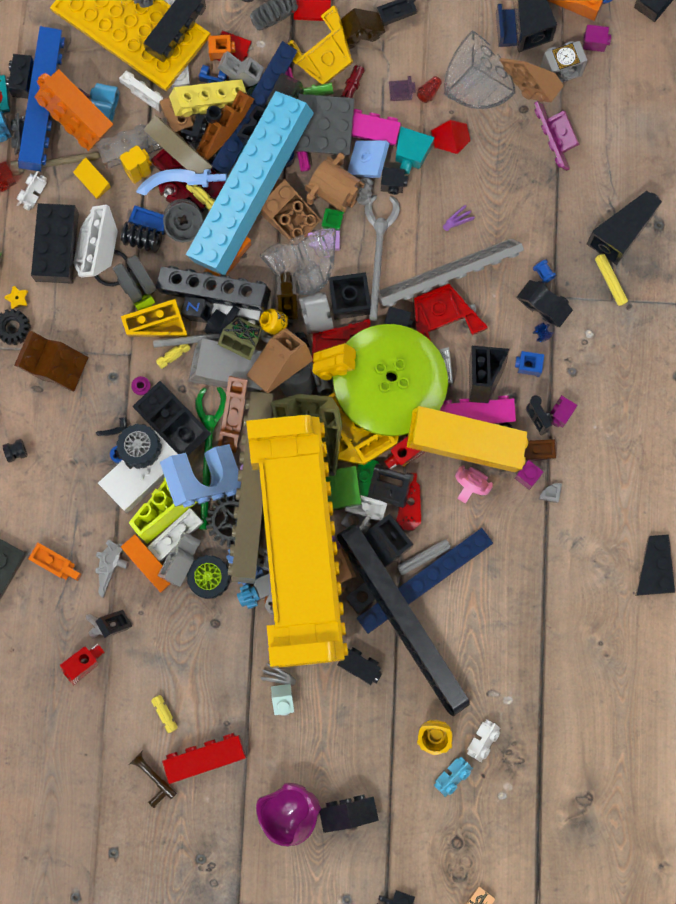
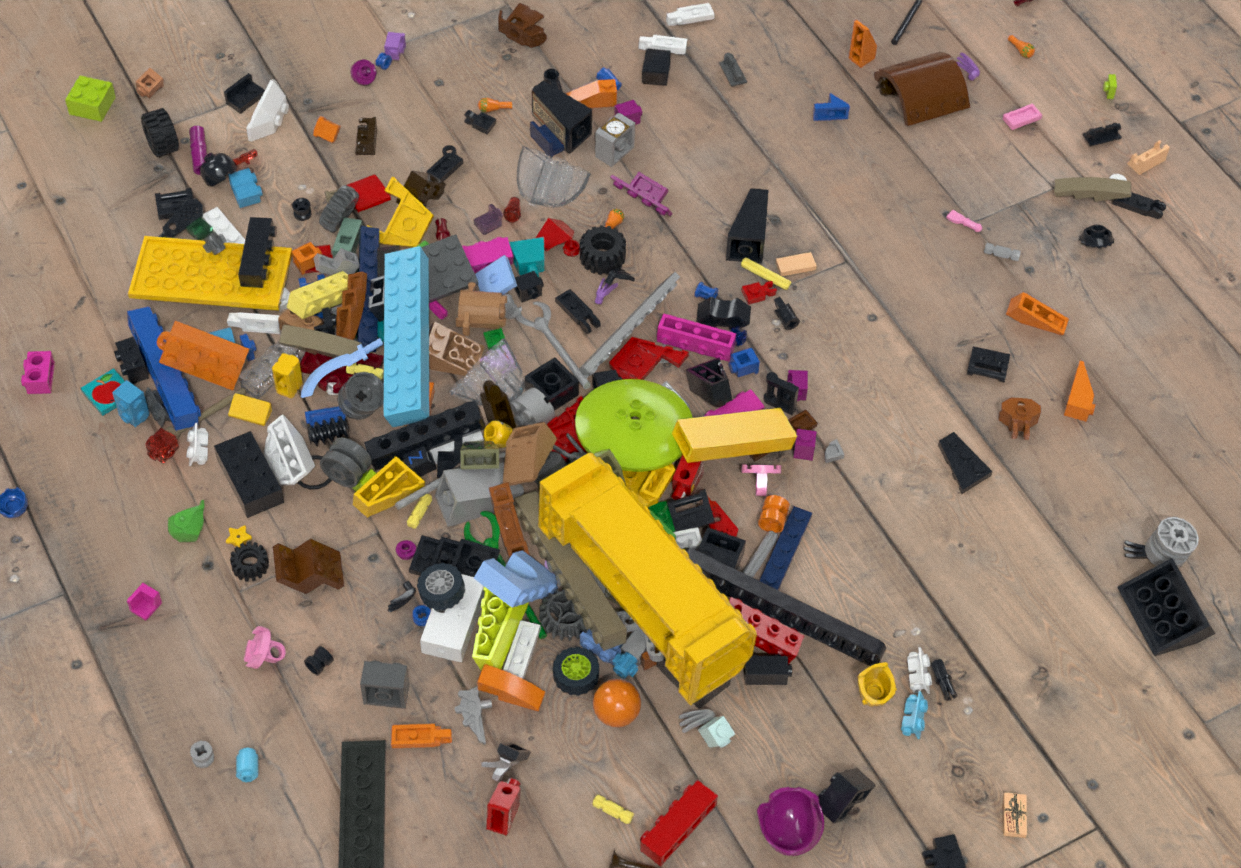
camera: 35 degrees left, 25 degrees down
light grey piece [158,532,201,587] -> none
black piece [206,106,221,124] -> none
yellow brick [312,343,356,380] -> none
medium nougat slope [499,58,564,103] -> none
none -> blue plate [239,334,257,361]
none -> sand green brick [332,217,362,259]
none -> dark grey brick [360,660,410,709]
none -> black hinge [555,289,601,334]
none -> red plate [563,240,580,257]
none -> black tyre [580,225,626,275]
none -> orange piece [593,679,641,728]
none -> orange piece [605,208,624,229]
none -> black piece [605,268,635,285]
none -> dark pink brick [657,314,736,362]
none -> brick [729,597,804,664]
none -> red plate [741,281,777,305]
none -> orange wheel [758,495,790,533]
none -> black hinge [774,296,800,330]
none -> light nougat tile [775,252,817,276]
none -> black axle [931,659,958,701]

